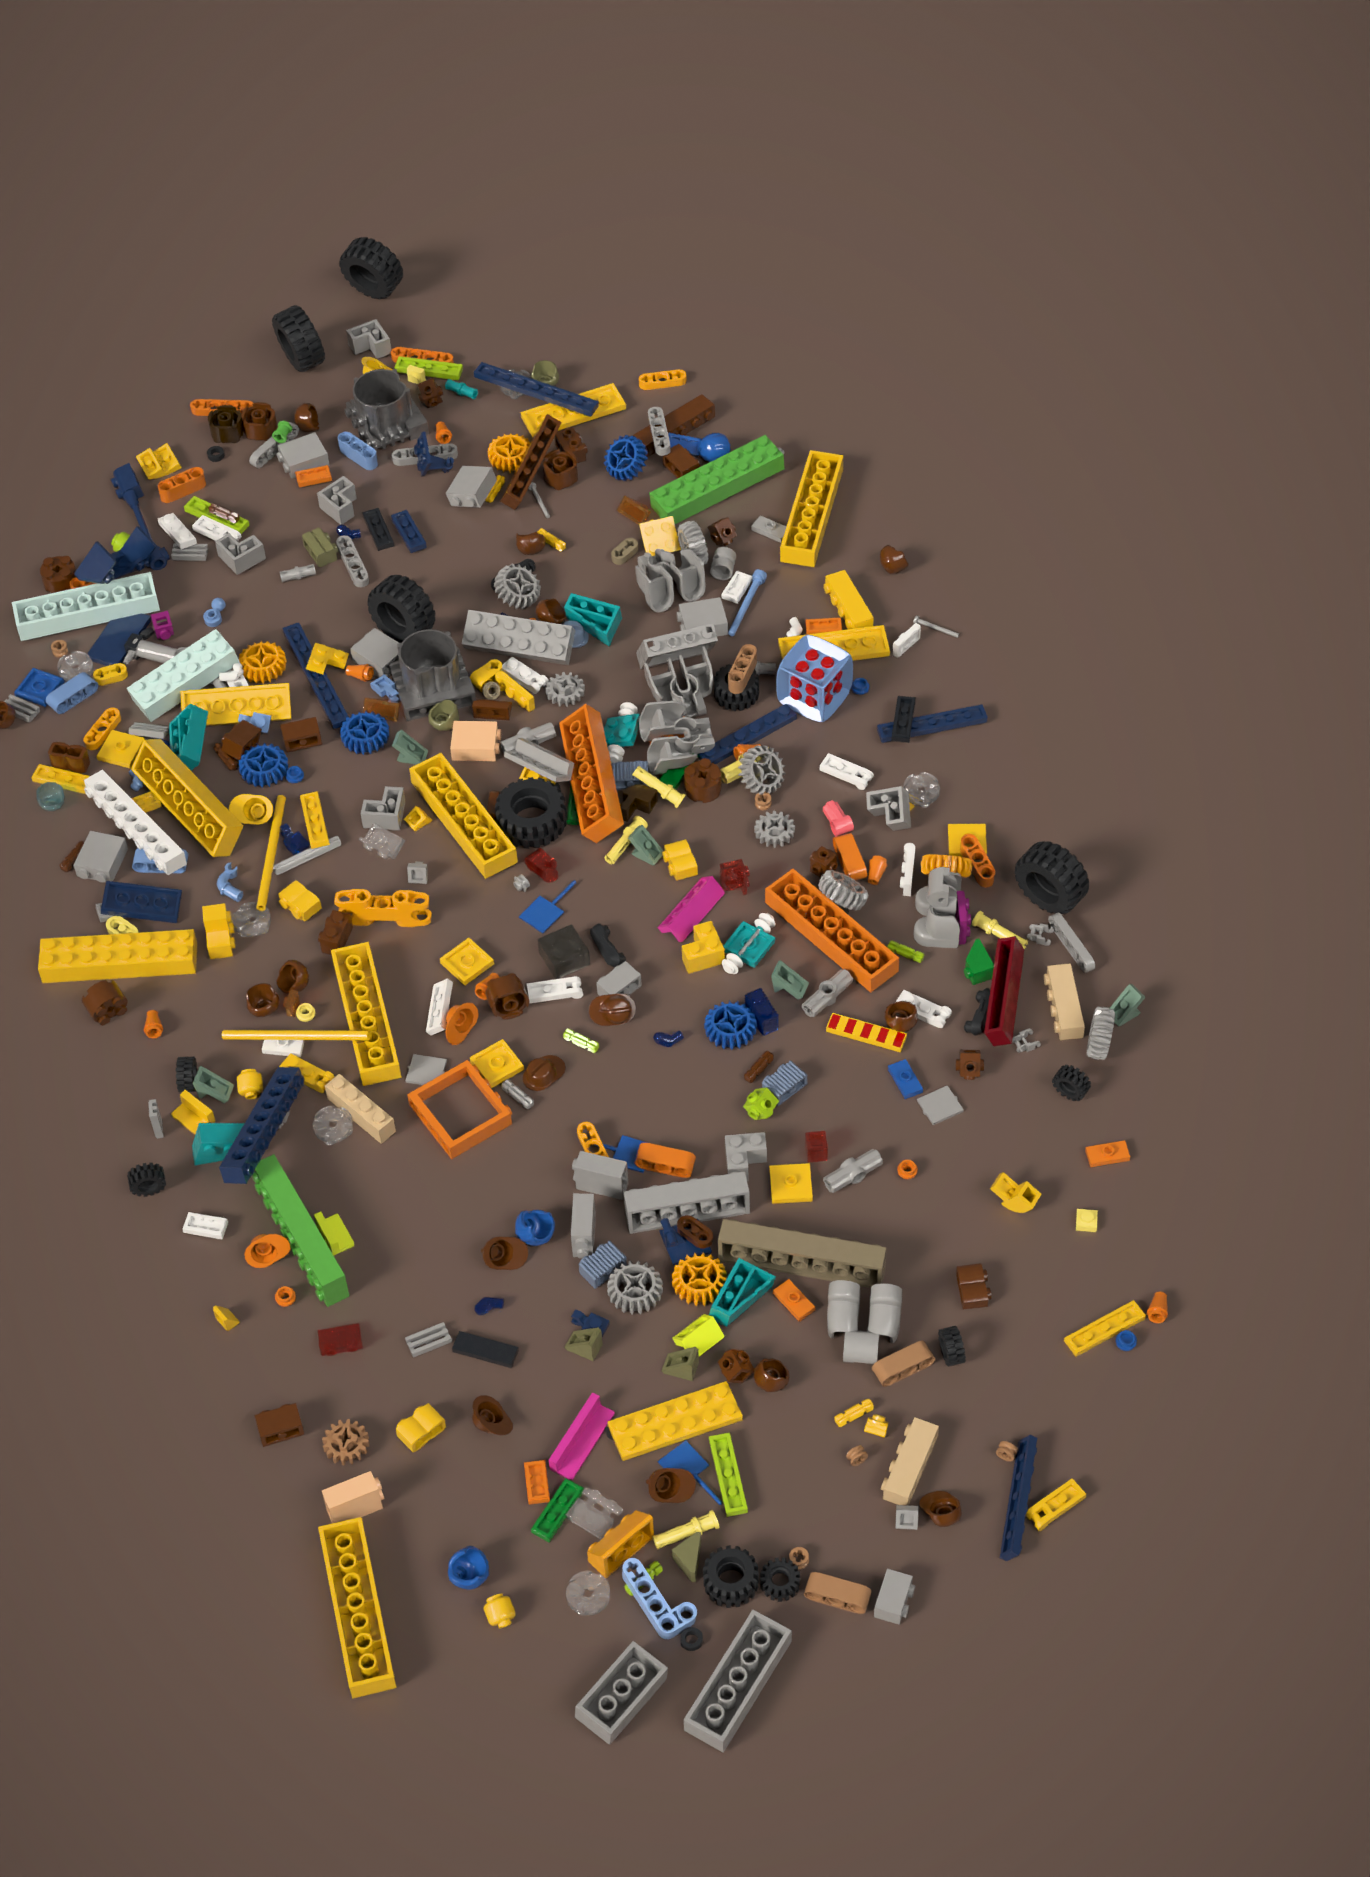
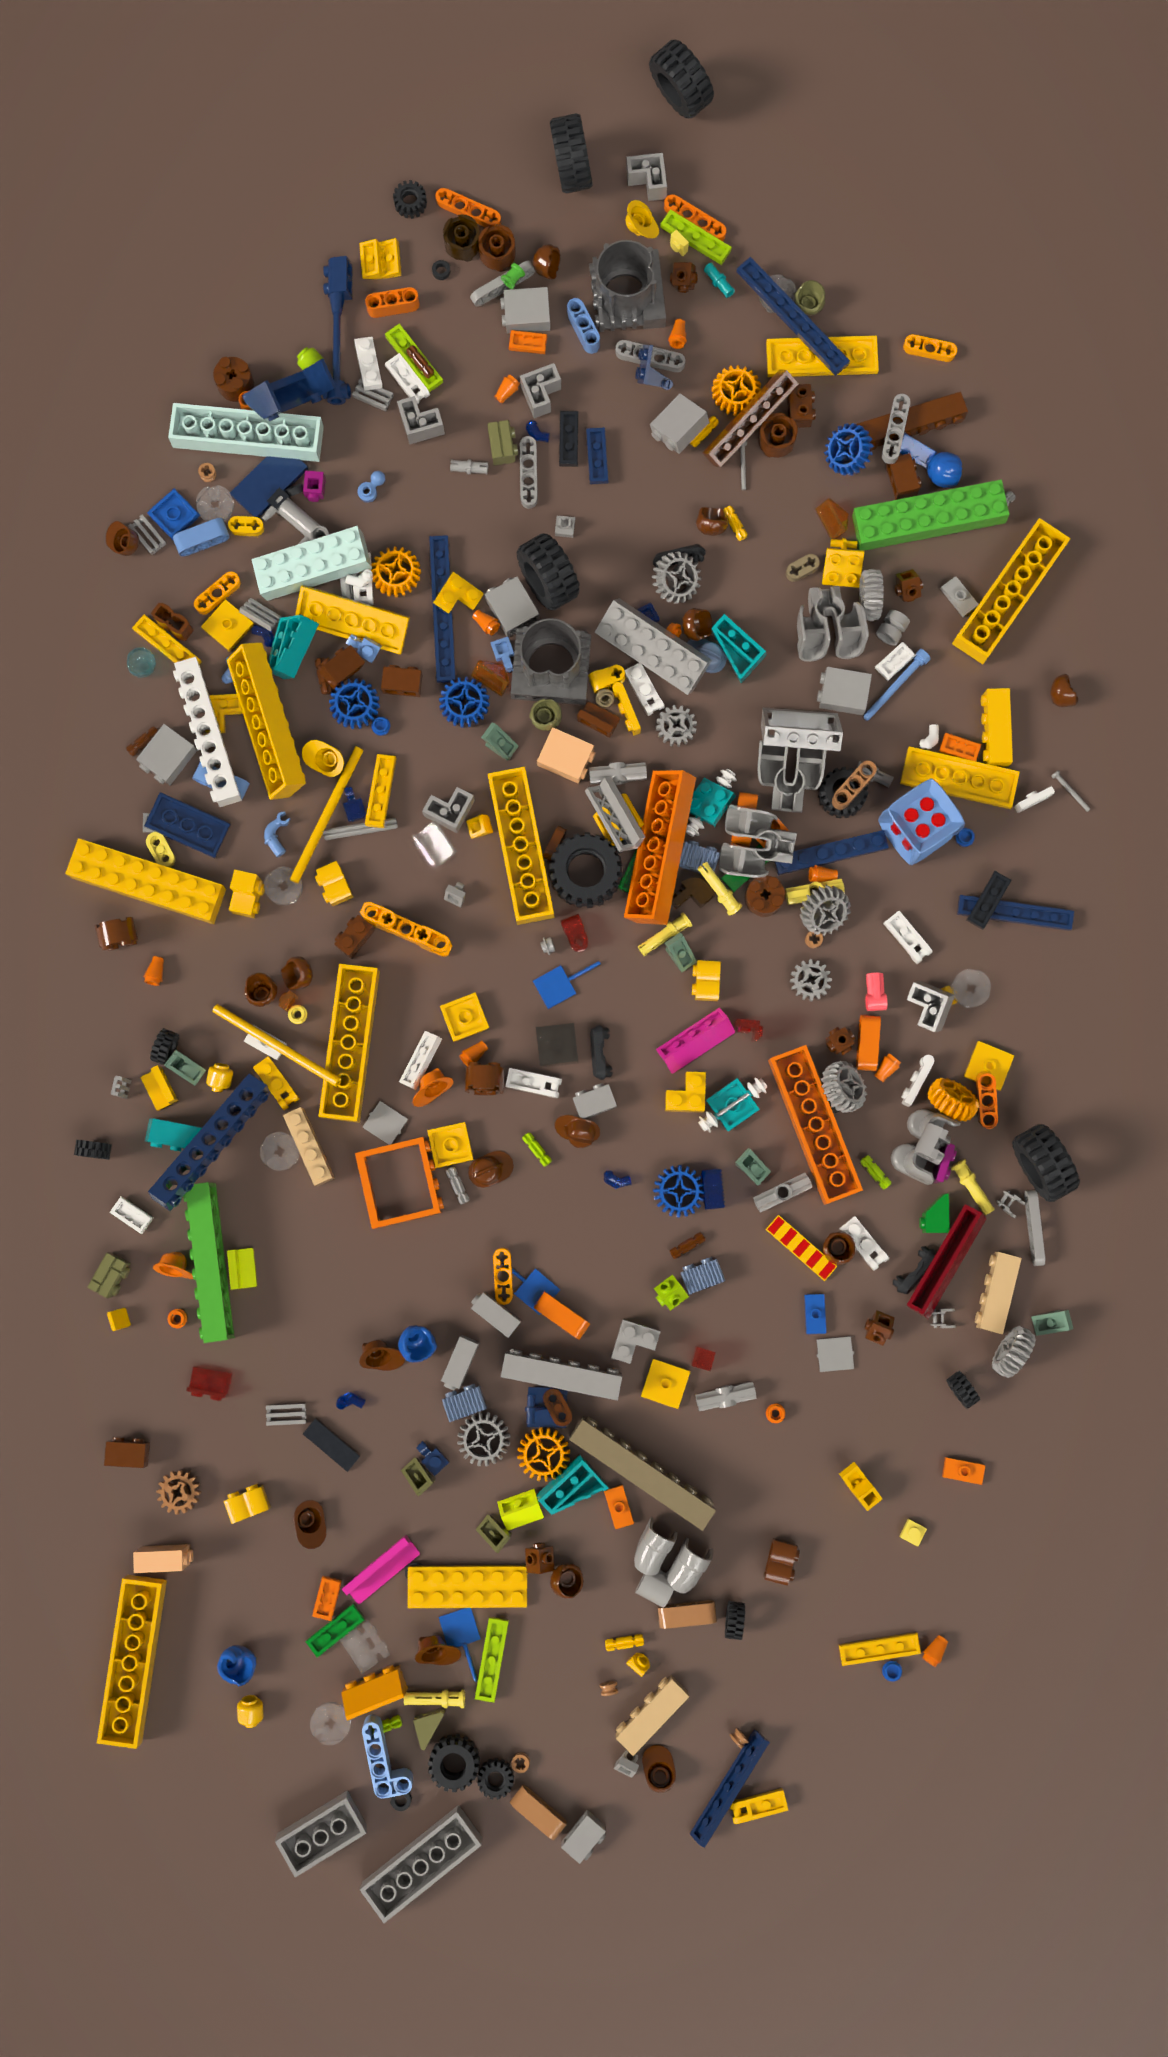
camera: 20 degrees right, 30 degrees up
none -> olive brick [88,1252,131,1298]
none -> black tyre [393,180,427,219]
none -> orange cone [494,374,520,404]

